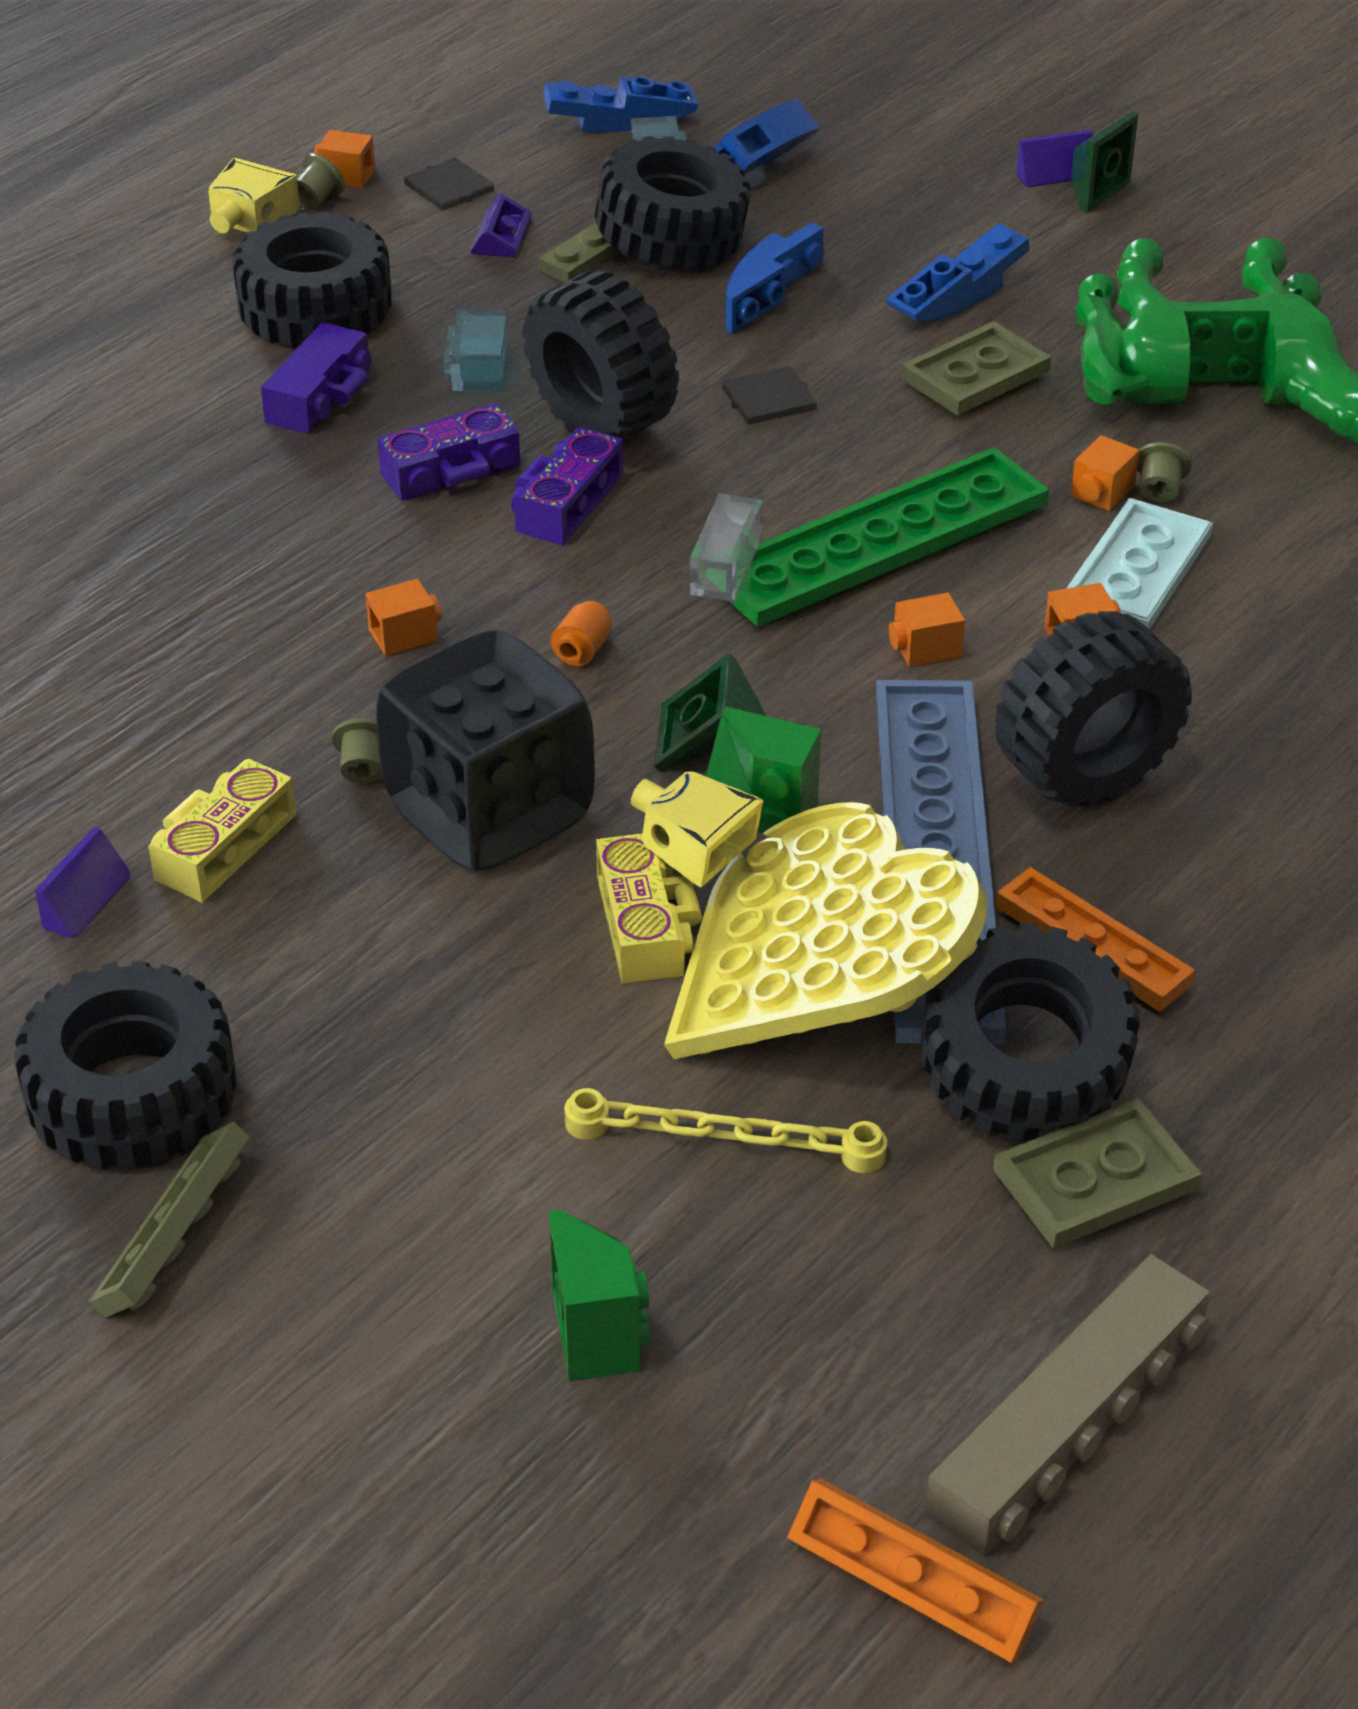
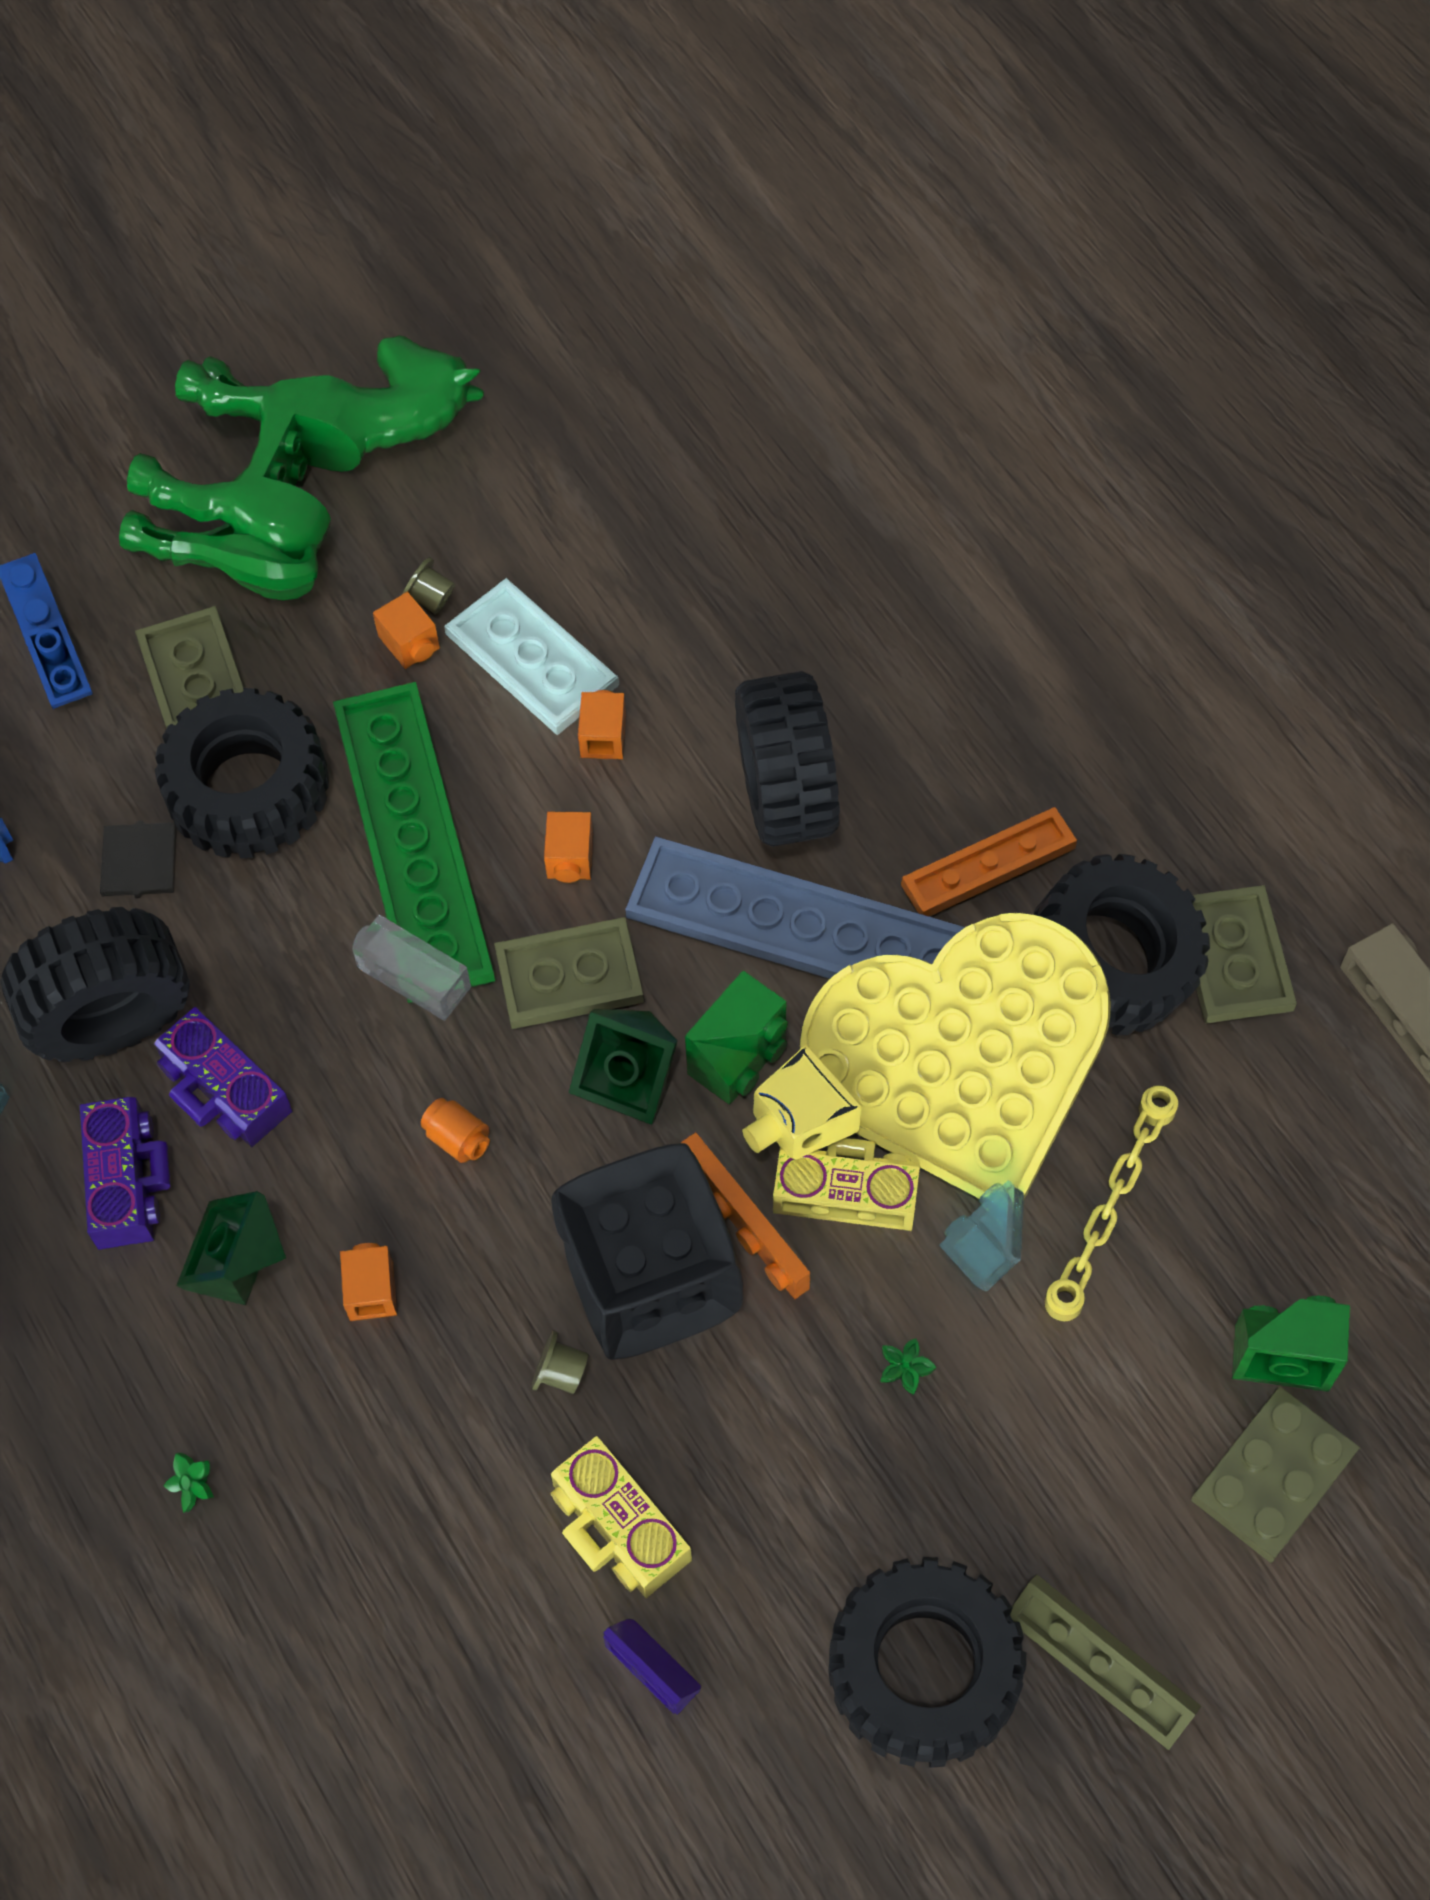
camera: 70 degrees left, 20 degrees up
none -> black tyre [155,688,329,859]
none -> green plant [163,1452,214,1513]
none -> dark green slope [176,1191,286,1305]
none -> olive plate [494,917,644,1029]
none -> orange plate [681,1132,810,1300]
none -> green plant [880,1338,936,1395]
none -> clear light blue slope [939,1180,1024,1292]
none -> olive plate [1191,1386,1360,1564]

